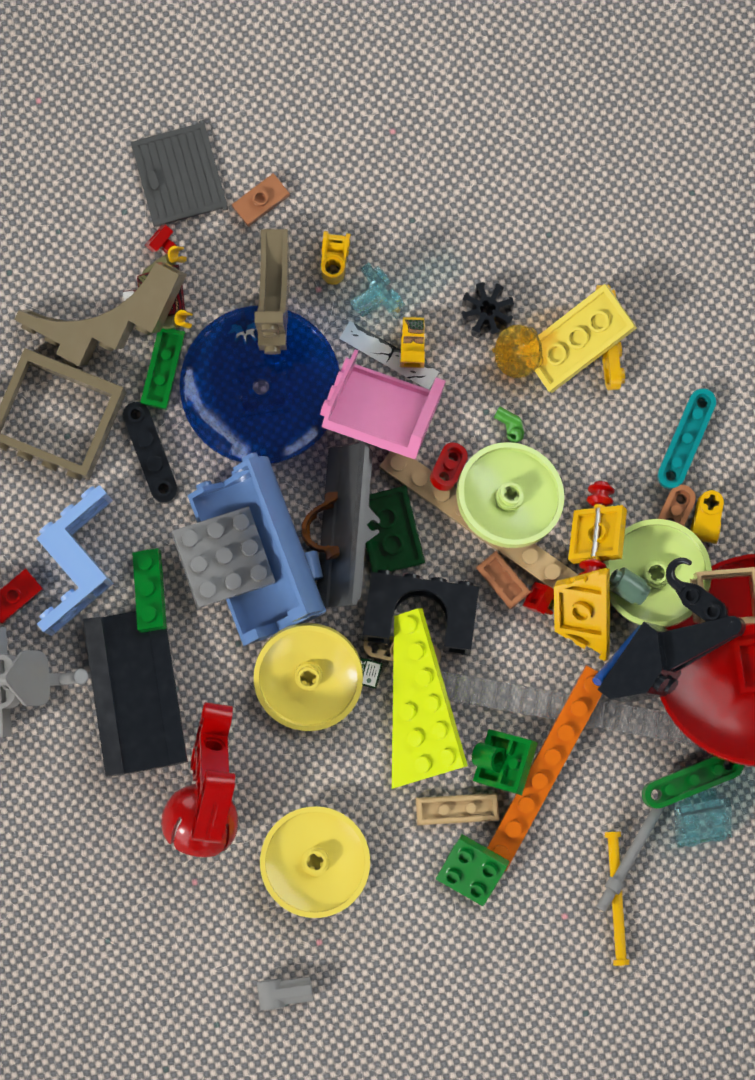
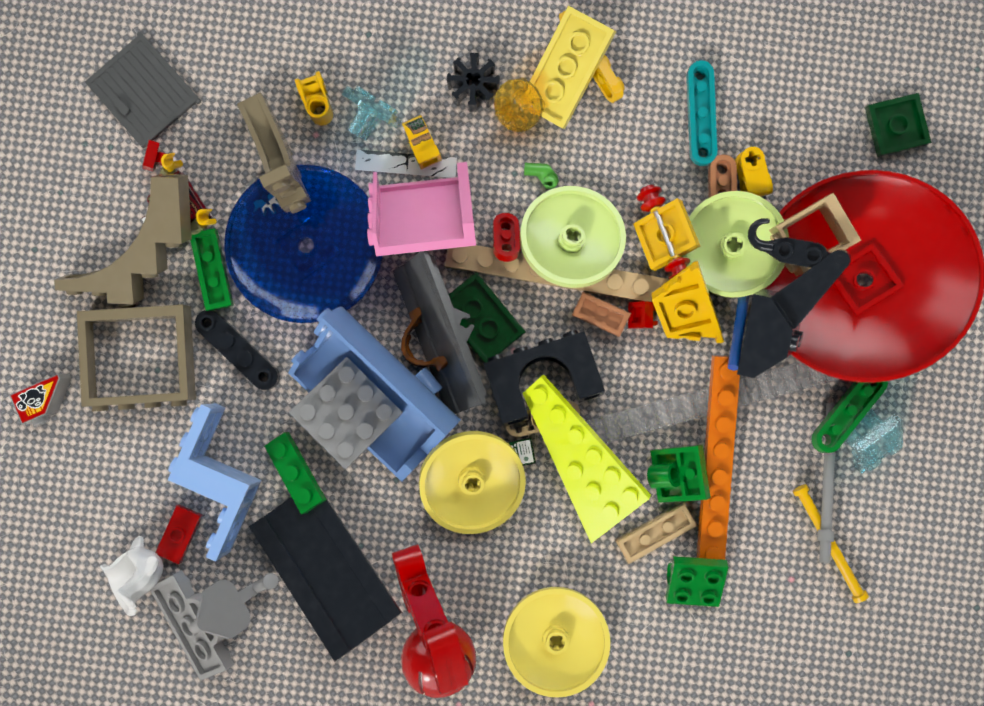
camera: 30 degrees left, 5 degrees up
nougat plate [232,173,290,227] -> none
sand green brick [610,567,651,605] -> none

